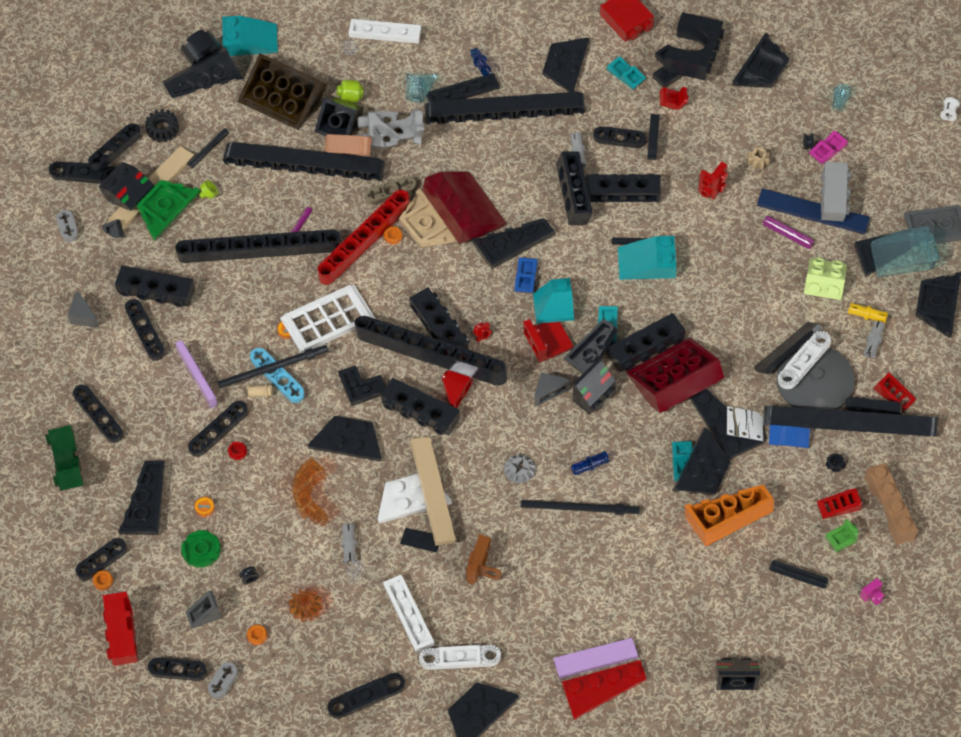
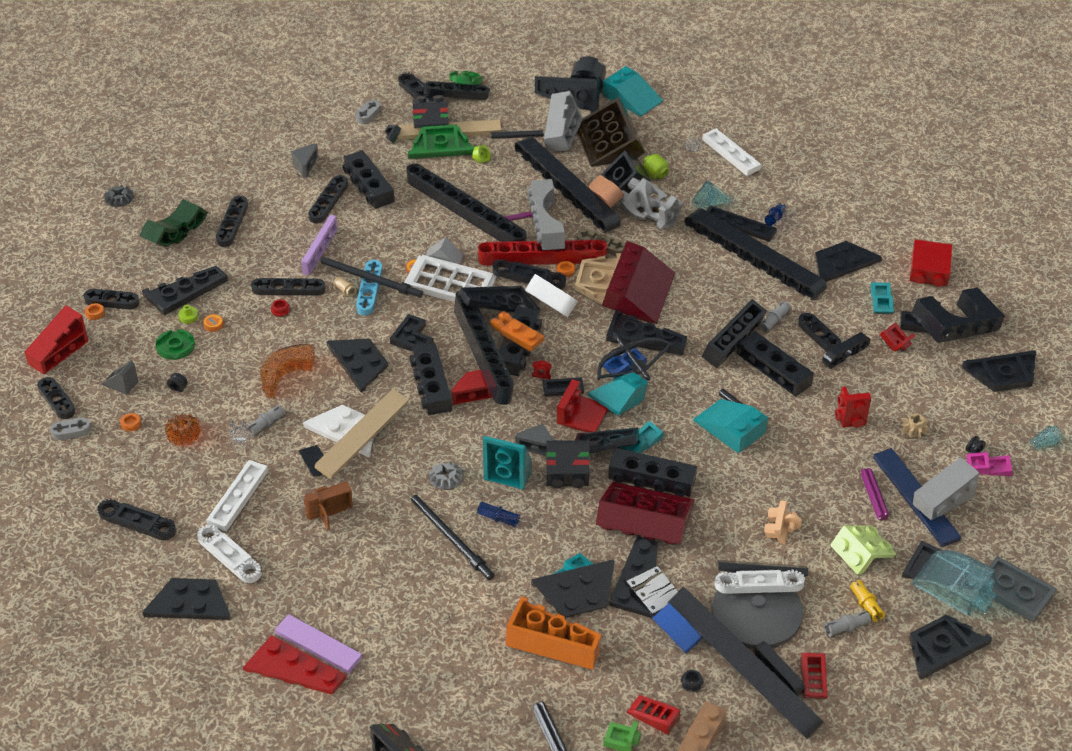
camera: 45 degrees right, 15 degrees down
black tyre [145,109,179,143] -> none
none -> lime tile [178,305,198,324]
none -> light grey slope [425,237,464,264]
none -> green tile [449,70,483,85]
none -> black wing [458,286,541,312]
none -> teal slope [483,436,532,490]
none -> orange hinge [490,311,544,352]
none -> black plate [492,259,566,289]
none -> white beam [525,274,578,317]
none -> light grey arch [527,179,565,250]
none -> black tile [542,377,584,397]
none -> light grey wedge [544,91,583,152]
none -> black piece [597,332,673,381]
none -> light nougat hips [764,501,802,544]

